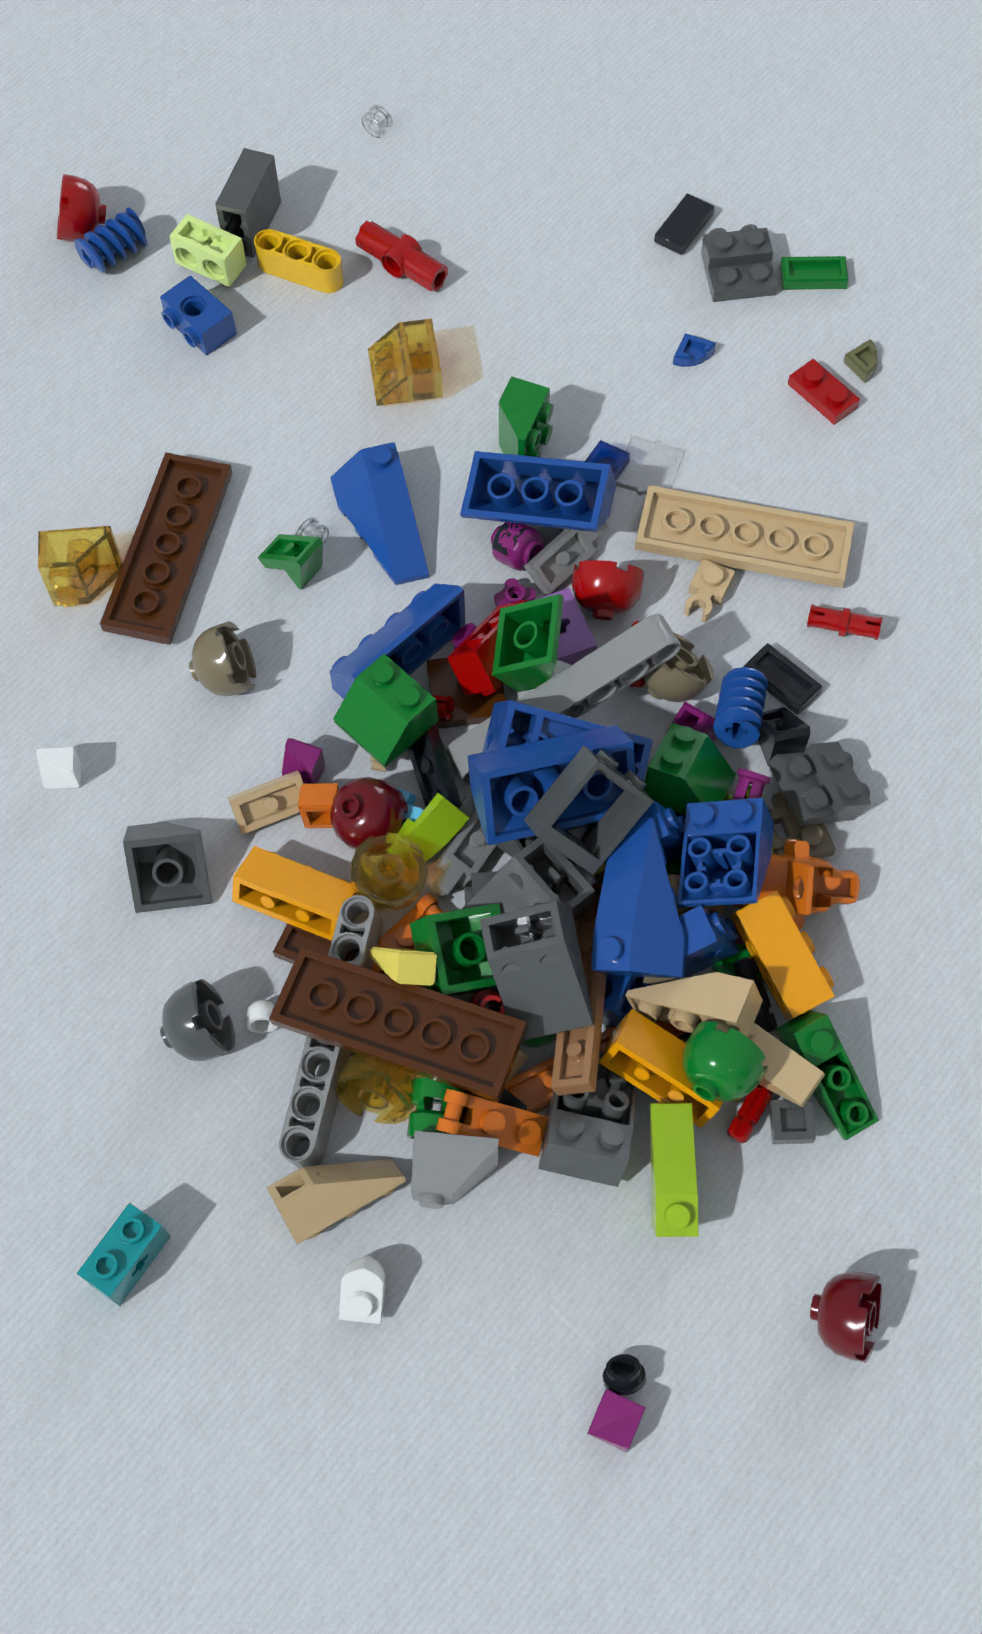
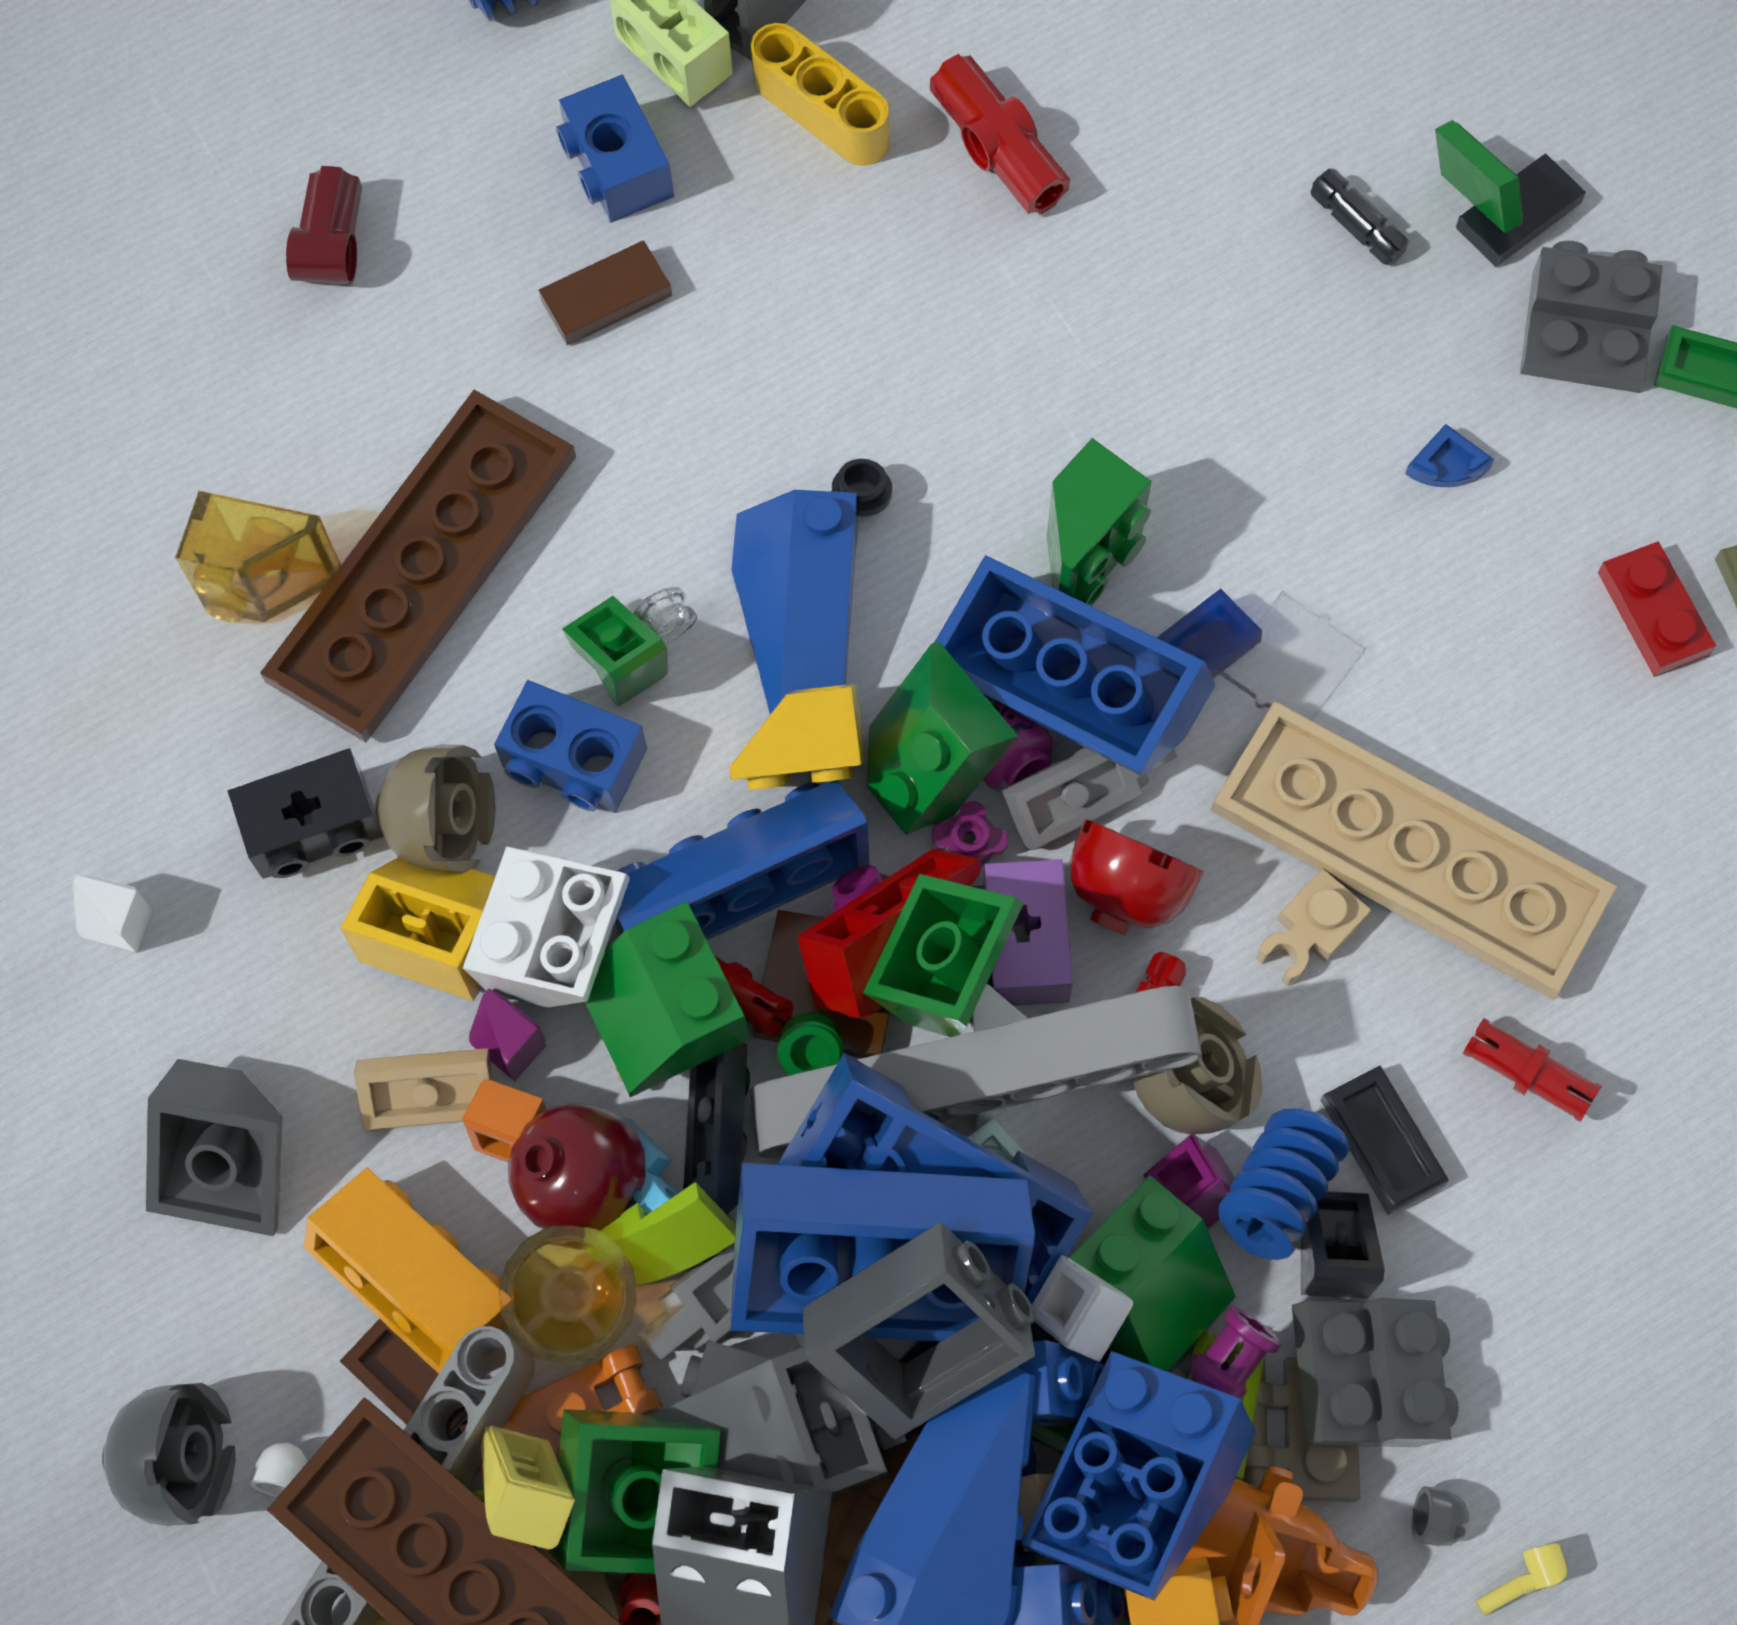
camera: 20 degrees right, 5 degrees up
clear yellow slope [368,318,443,406] -> none
none -> black brick [227,748,384,879]
none -> dark red piece [286,166,362,285]
none -> yellow slope [340,857,496,1002]
none -> white slope [463,847,630,1008]
none -> blue brick [494,679,648,813]
none -> reddish brown tile [539,240,672,345]
none -> yellow slope [729,683,866,790]
none -> green tile [777,1012,844,1075]
none -> black plate [831,458,892,517]
none -> green slope [867,641,1018,835]
none -> white slope [1032,1255,1133,1362]
none -> black axle [1310,168,1409,265]
none -> dark grey hinge [1412,1486,1469,1546]
none -> green tile [1435,120,1523,233]
none -> light yellow hand [1476,1543,1568,1616]

